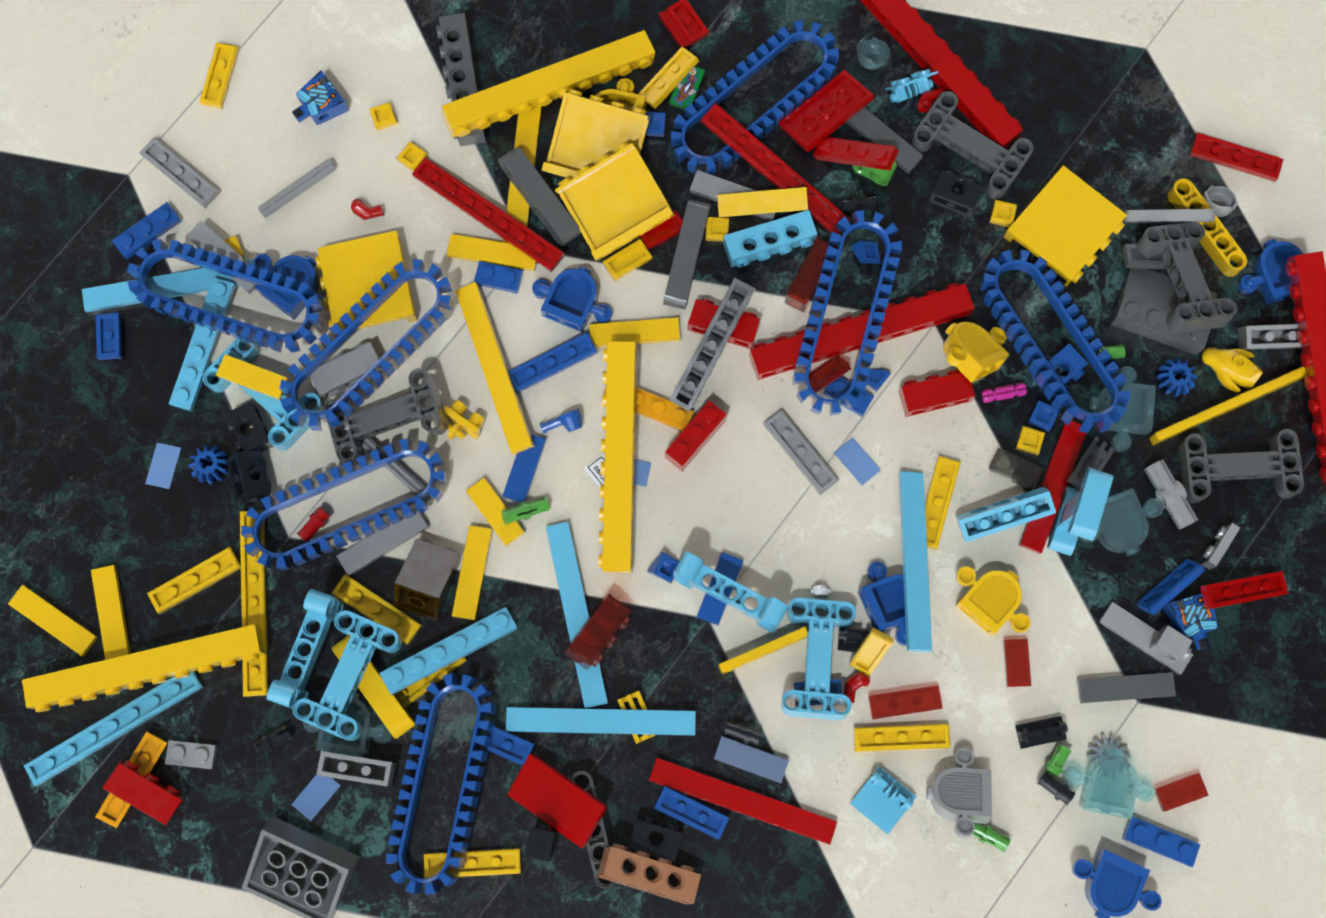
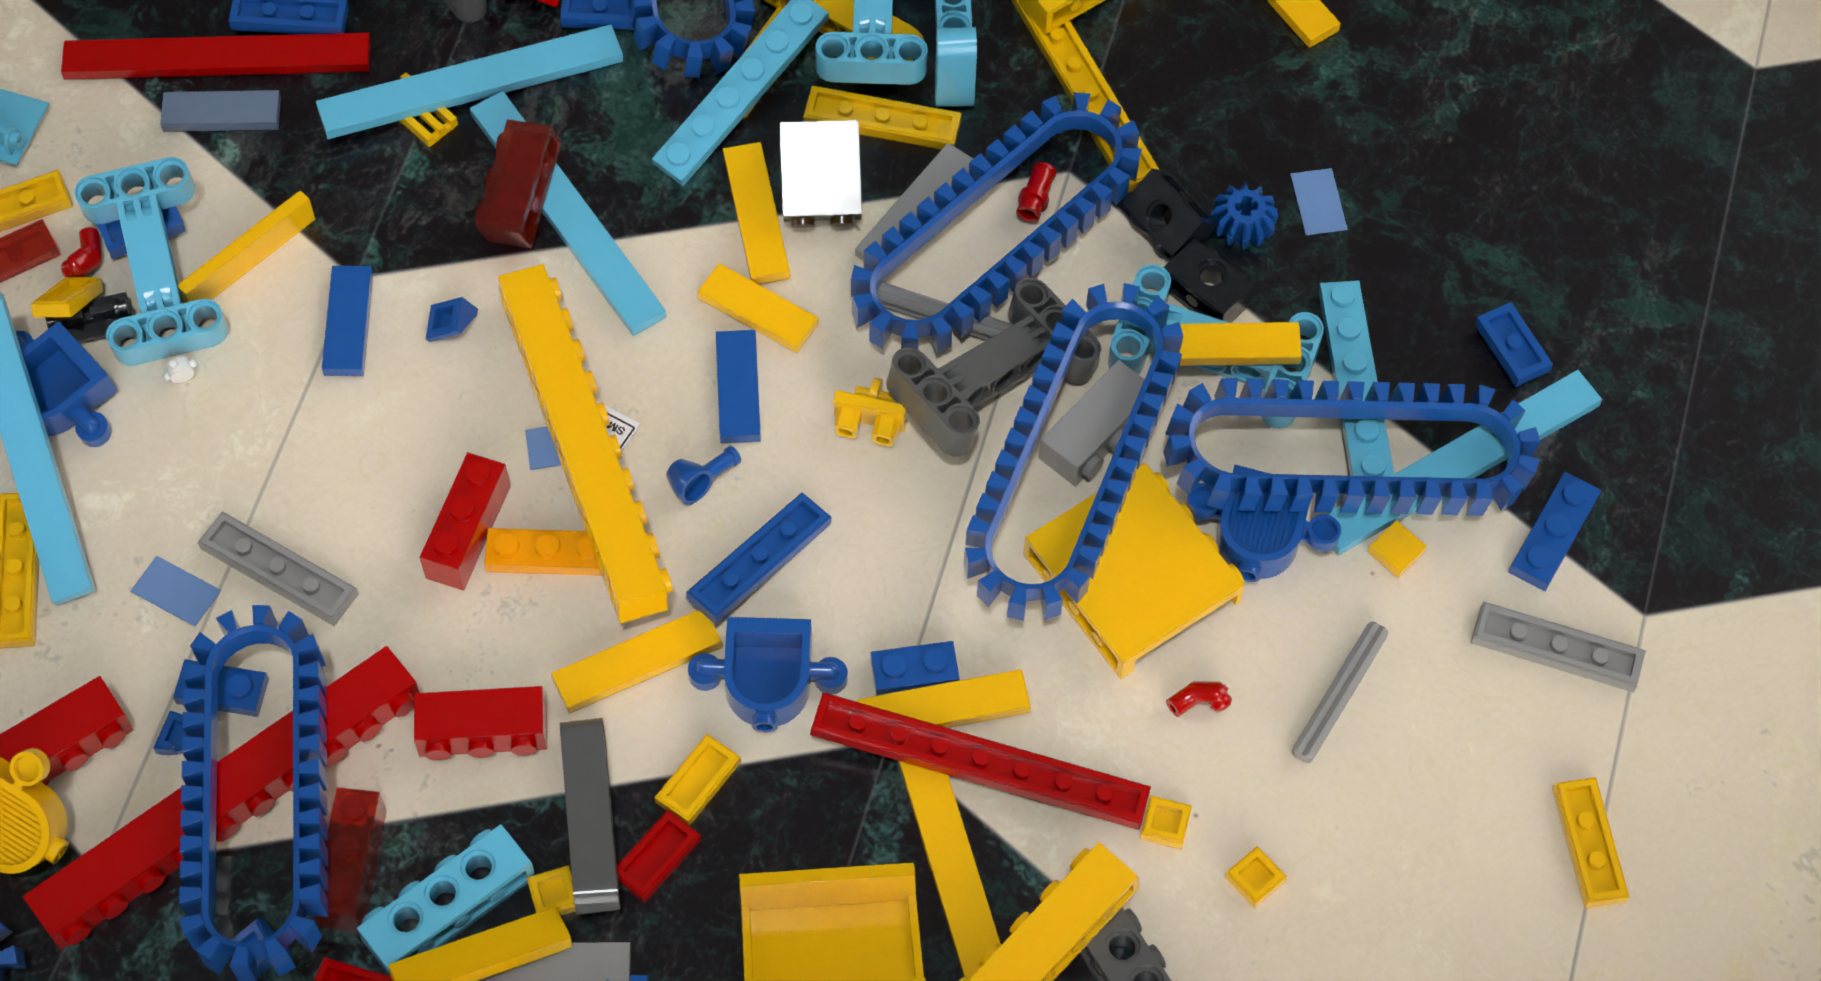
camera: 155 degrees right, 15 degrees down
yellow tile [147,547,241,614] -> none
light grey tile [186,221,257,294] -> none
torso [292,70,349,125] -> none
yellow tile [455,282,534,455] -> none
dark grey beam [498,147,581,247] -> none
bright green pin [501,497,550,525] -> none
yellow panel [555,142,675,261] -> none
dark grey brick [669,278,756,411] -> none
medium azure beam [674,551,788,633] -> none
black pin [724,720,762,746] -> none
clear red tile [803,355,851,393] -> none

